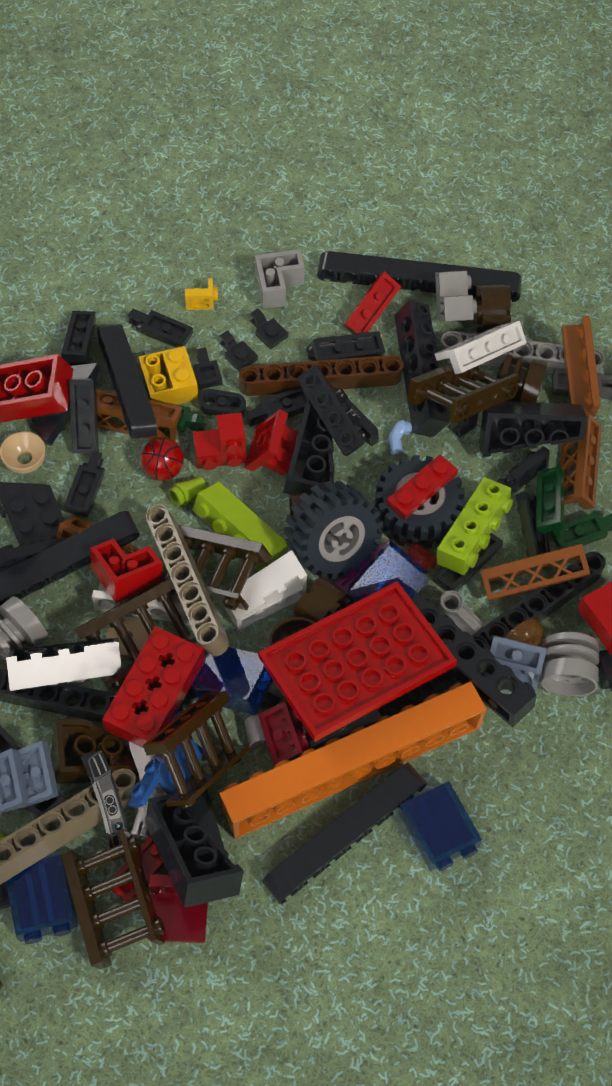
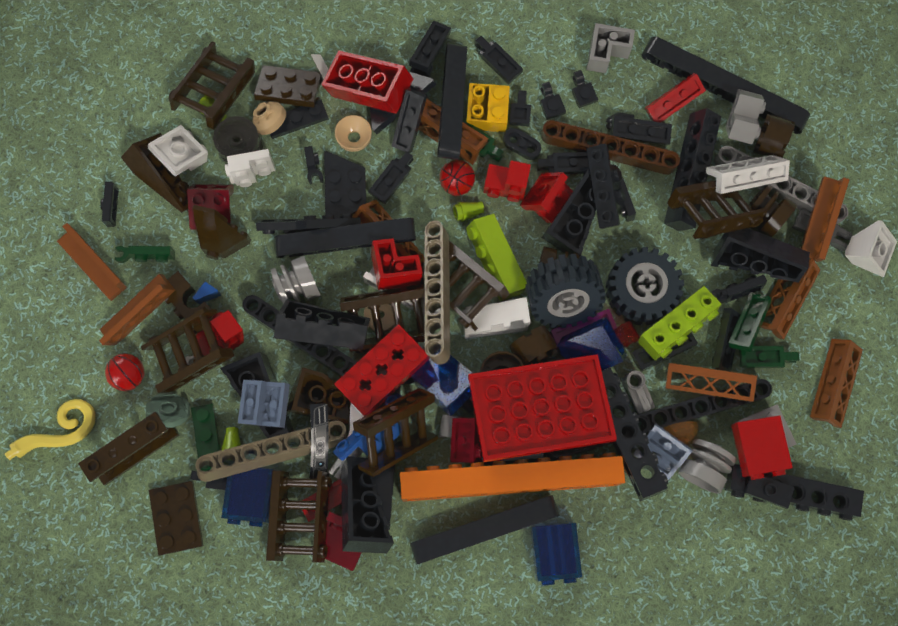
camera: 20 degrees right, 15 degrees up
yellow bracket [185,278,218,310] -> none
red plate [386,454,458,520] -> none
light blue arm [389,420,412,455] -> none

